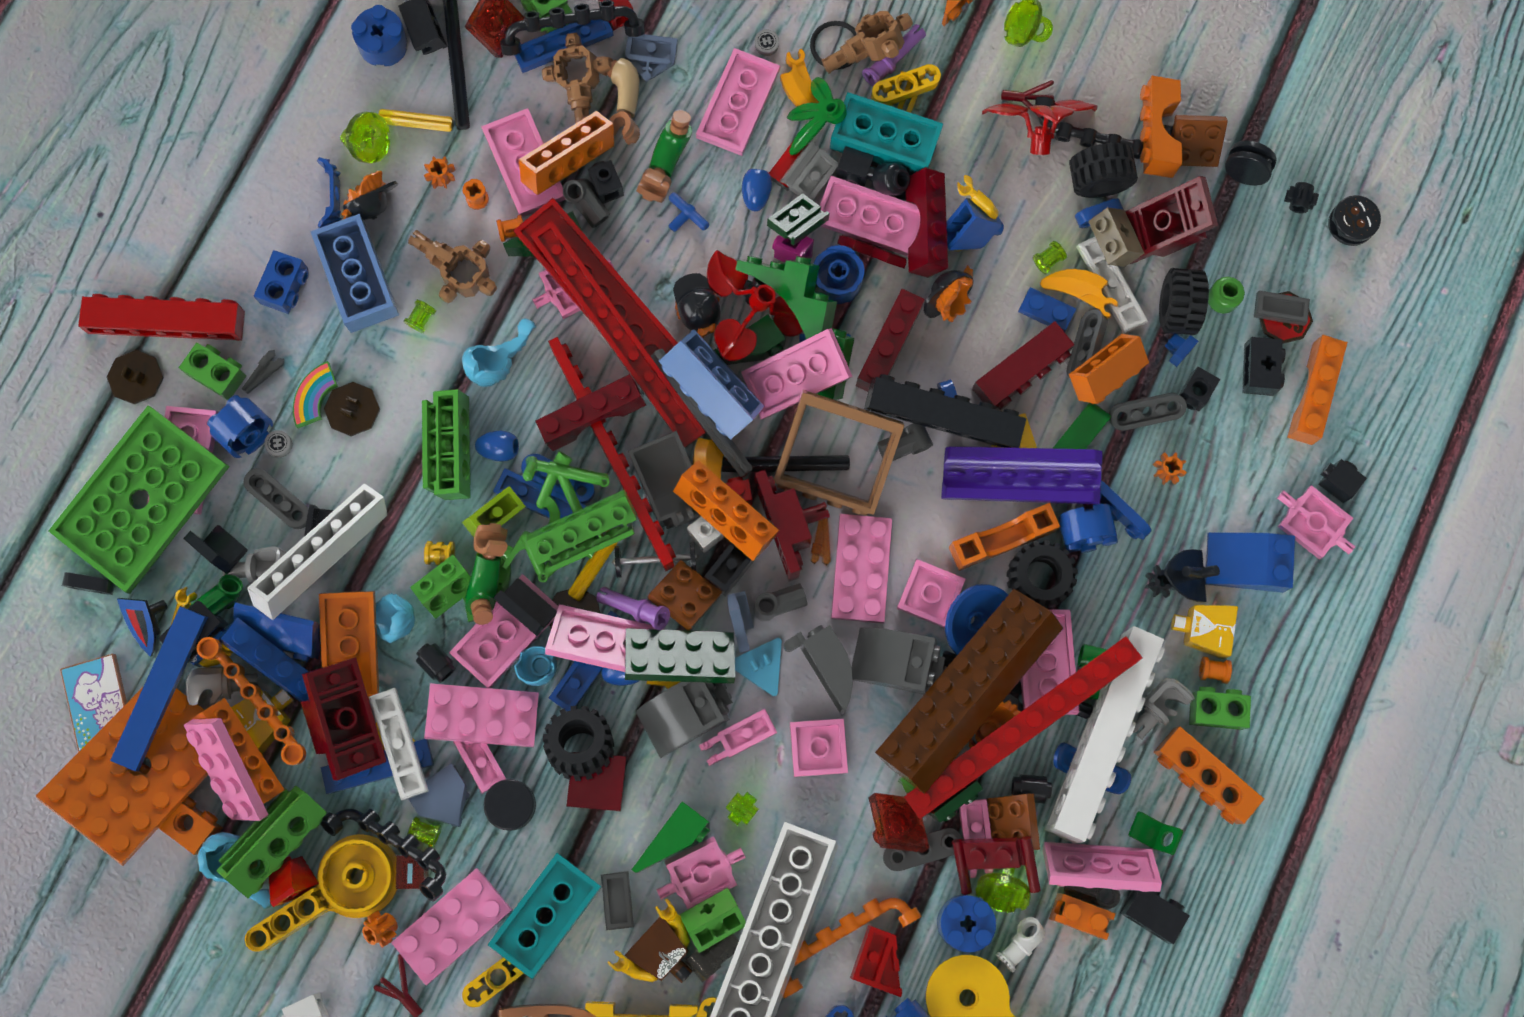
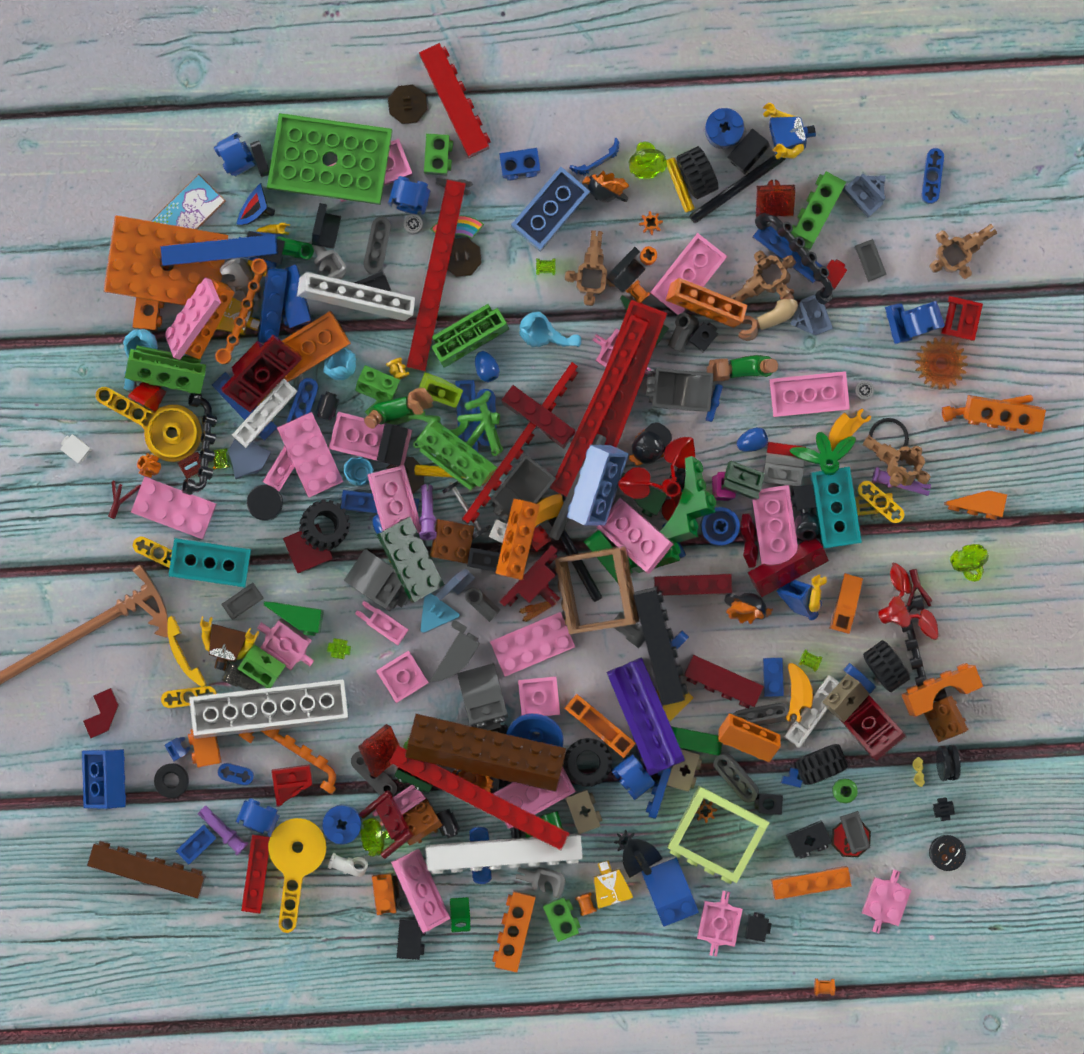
camera: 65 degrees right, 10 degrees up
none -> blue brick [214,132,256,177]
none -> blue plate [287,378,318,423]
none -> red plate [407,180,466,371]
none -> dark tan brick [566,789,602,834]
none -> green beam [583,530,633,583]
none -> black panel [606,247,645,292]
none -> dark grey piece [646,368,714,412]
none -> dark tan brick [667,749,702,792]
none -> yellowish green windscreen [667,786,769,884]
none -> black tyre [677,146,719,199]
none -> orange bush [814,978,835,996]
none -> orange slope [829,573,863,634]
none -> bright pink plate [862,869,911,934]
none -> light yellow piece [912,757,925,787]

